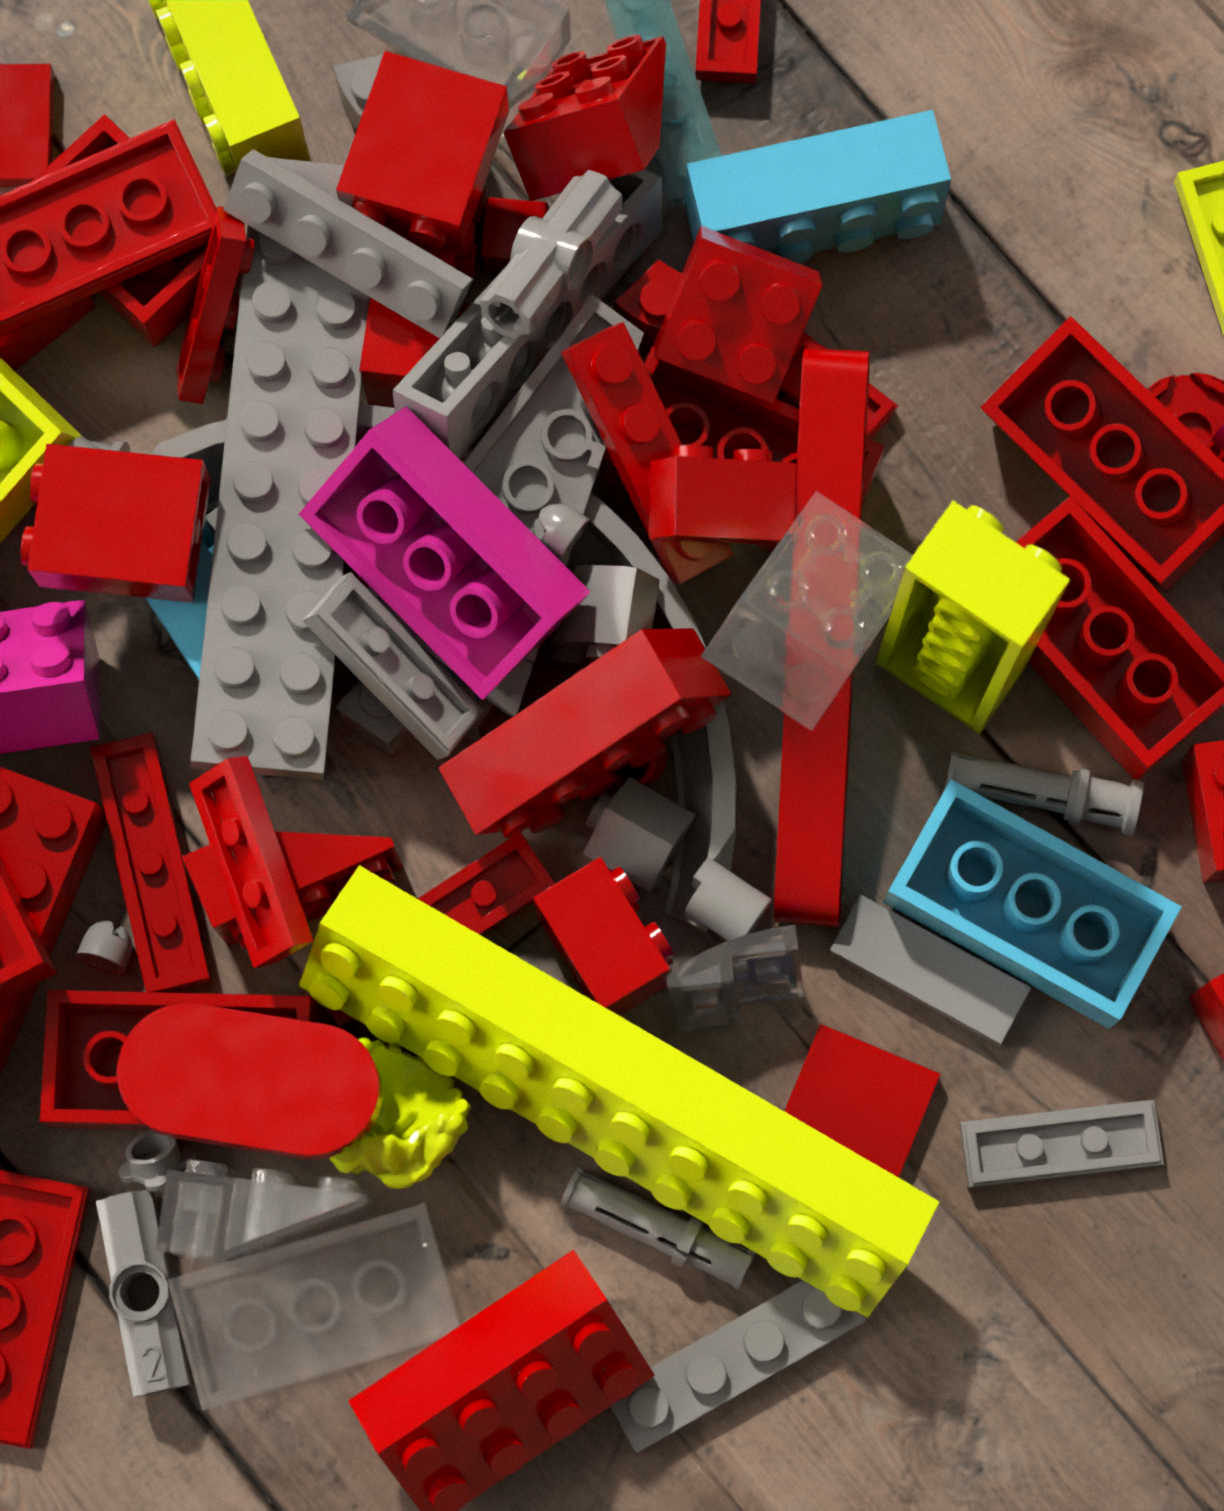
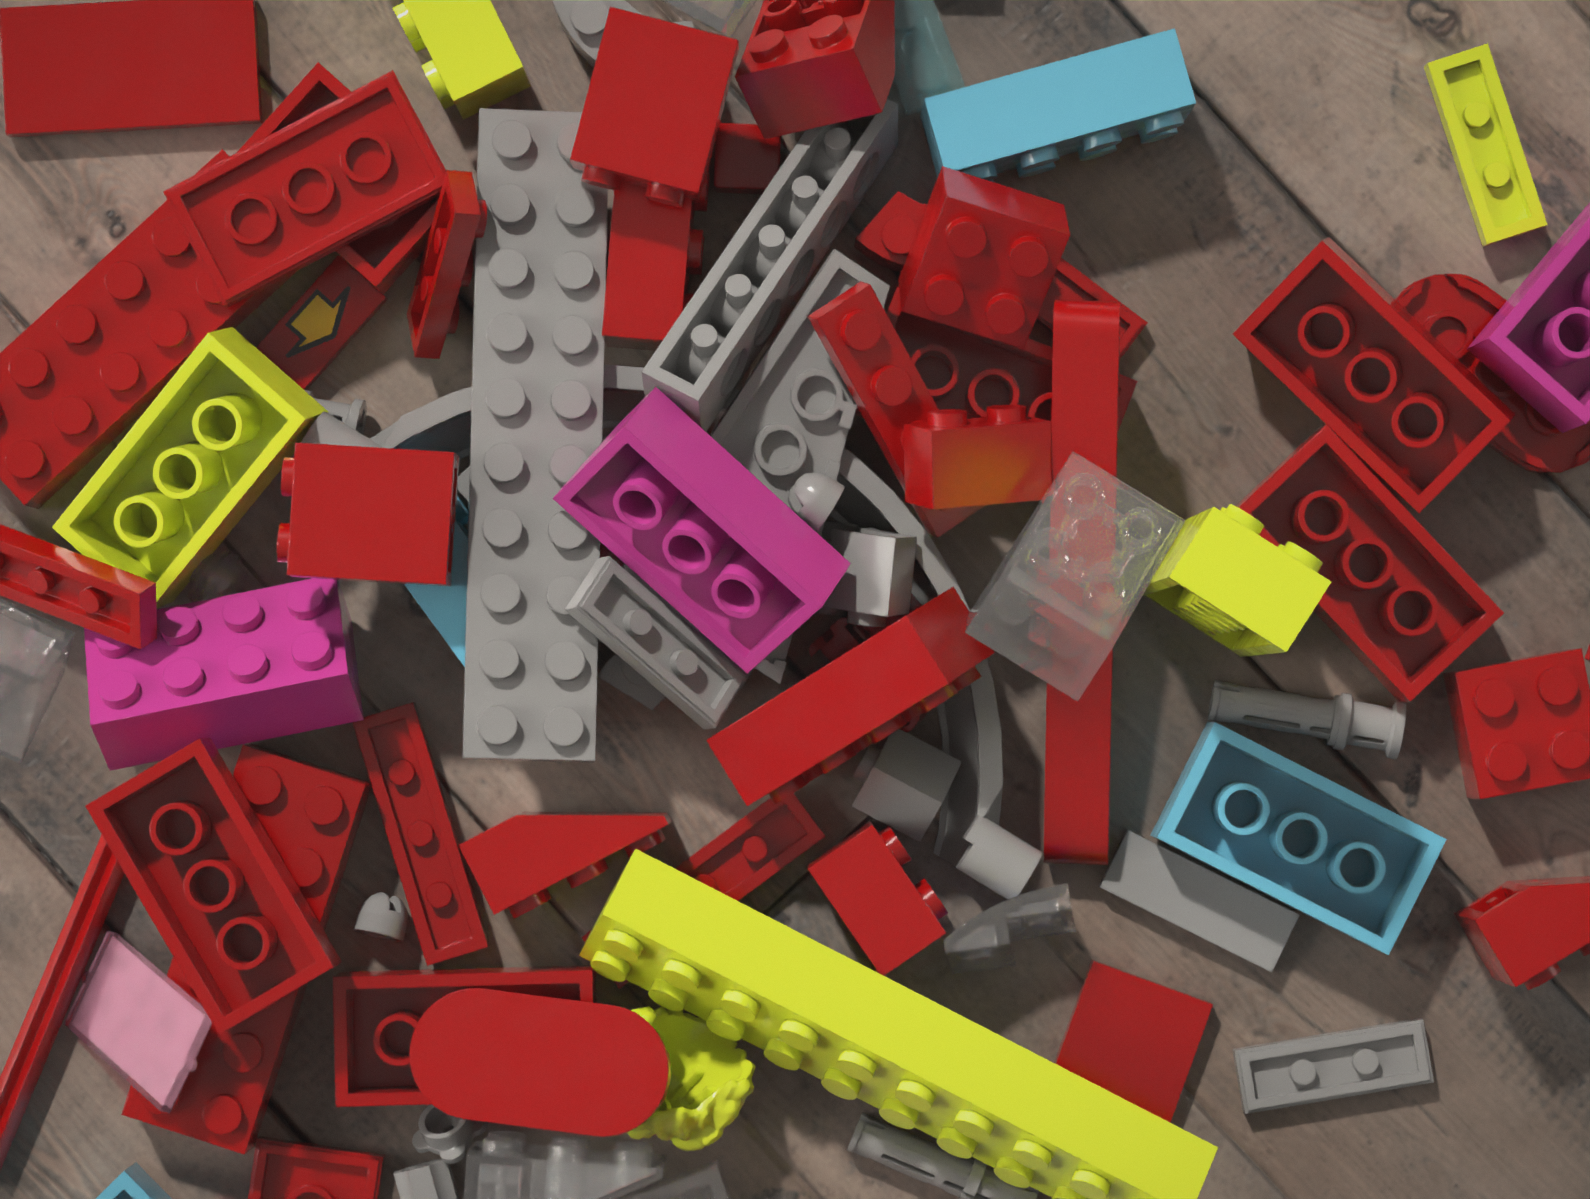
camera: 10 degrees left, 10 degrees up
red plate [189,756,314,968] -> none
light grey plate [223,149,473,338] -> none
light grey piece [481,170,622,340] -> none
none -> red tile [256,255,388,390]

